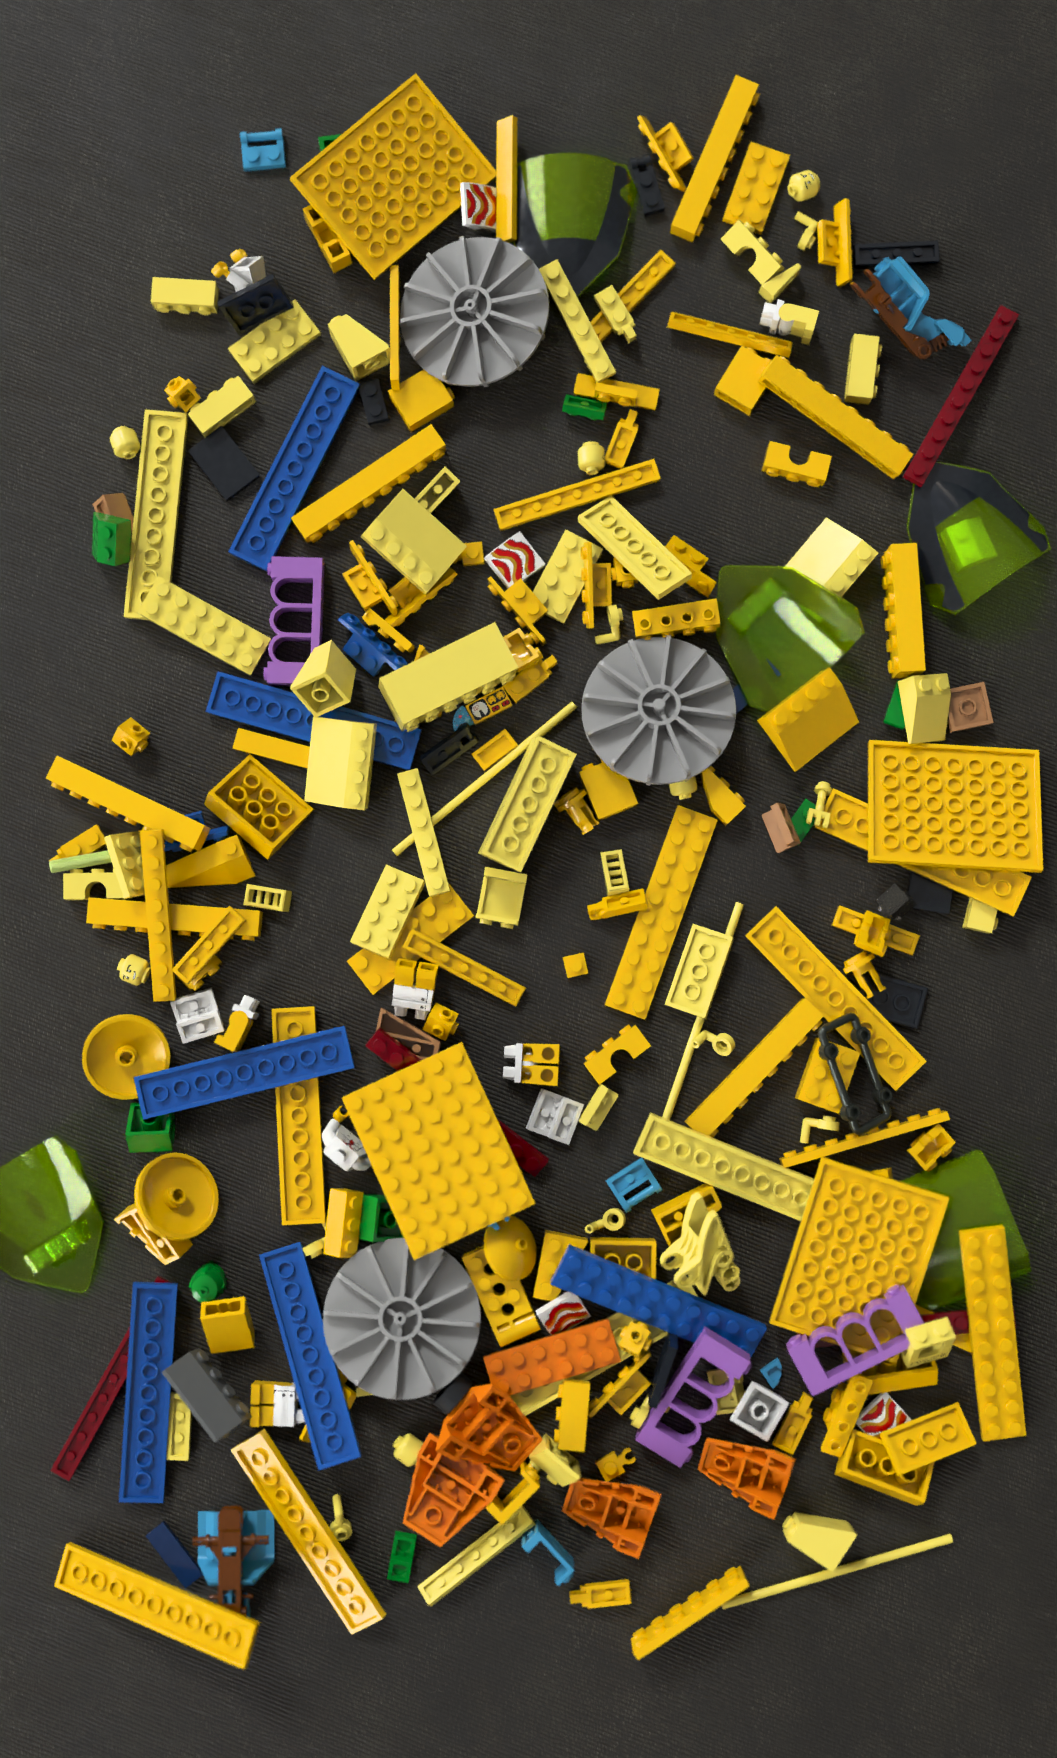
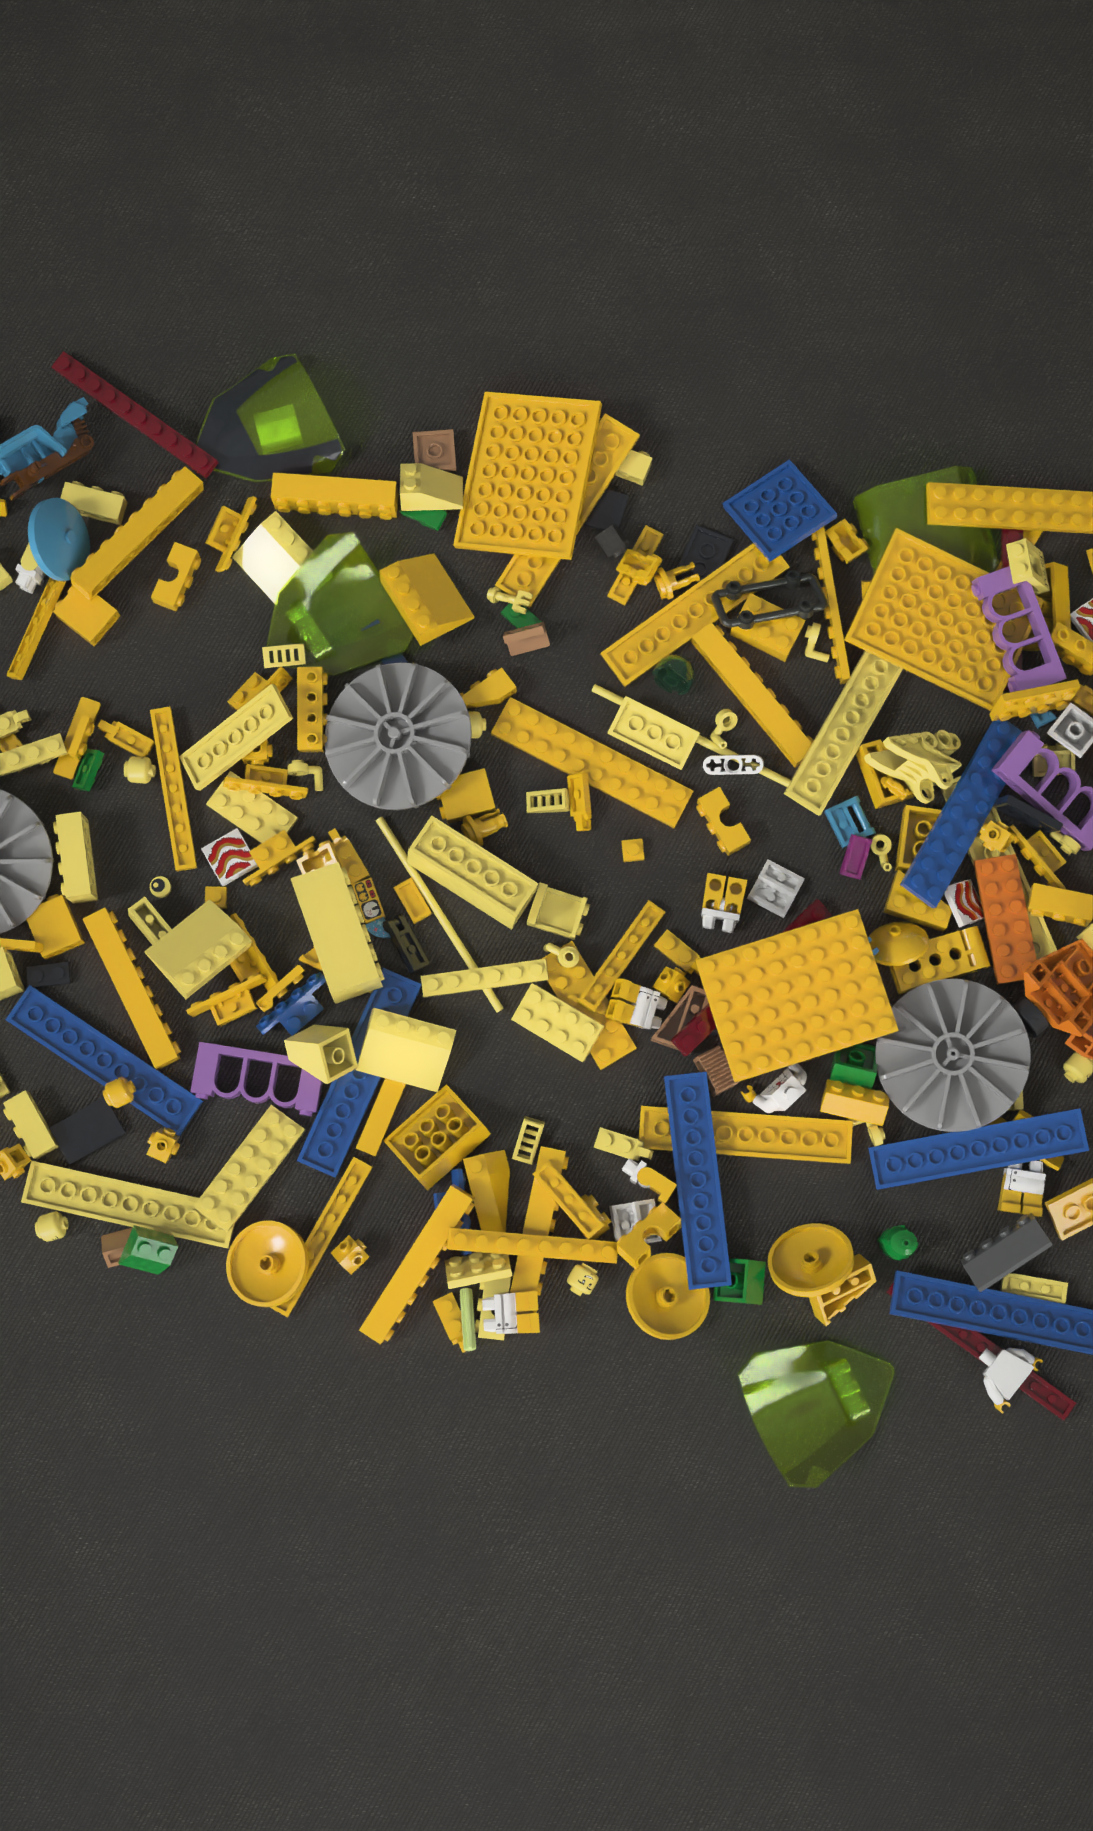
camera: 80 degrees left, 5 degrees down
yellow brick [200,1296,255,1354] -> none
light yellow bracket [578,1084,618,1131] -> none
none -> dark azure dish [28,498,90,581]
none -> light yellow brick [53,812,98,904]
none -> yellow head [103,1077,136,1108]
none -> yellow brick [146,1127,180,1163]
none -> light yellow tile [150,876,172,898]
none -> yellow bracket [205,496,257,572]
none -> yellow dish [226,1221,309,1307]
none -> light yellow slope [262,643,306,668]
none -> yellow plate [270,1157,373,1317]
none -> hips [482,1291,540,1334]
none -> light yellow plate [544,943,579,968]
none -> light yellow hinge [594,1127,654,1161]
none -> yellow arch [617,1202,681,1270]
none -> clear green cylinder [652,655,694,695]
none -> yellow hinge [654,929,701,976]
none -> medium nougat brick [693,1045,739,1097]
none -> white beam [703,754,764,775]
none -> blue plate [722,459,837,562]
none -> magenta tile [839,834,873,880]
none -> yellow piece [883,777,909,800]
none -> white torso [979,1348,1043,1413]
none -> yellow plate [989,679,1081,721]

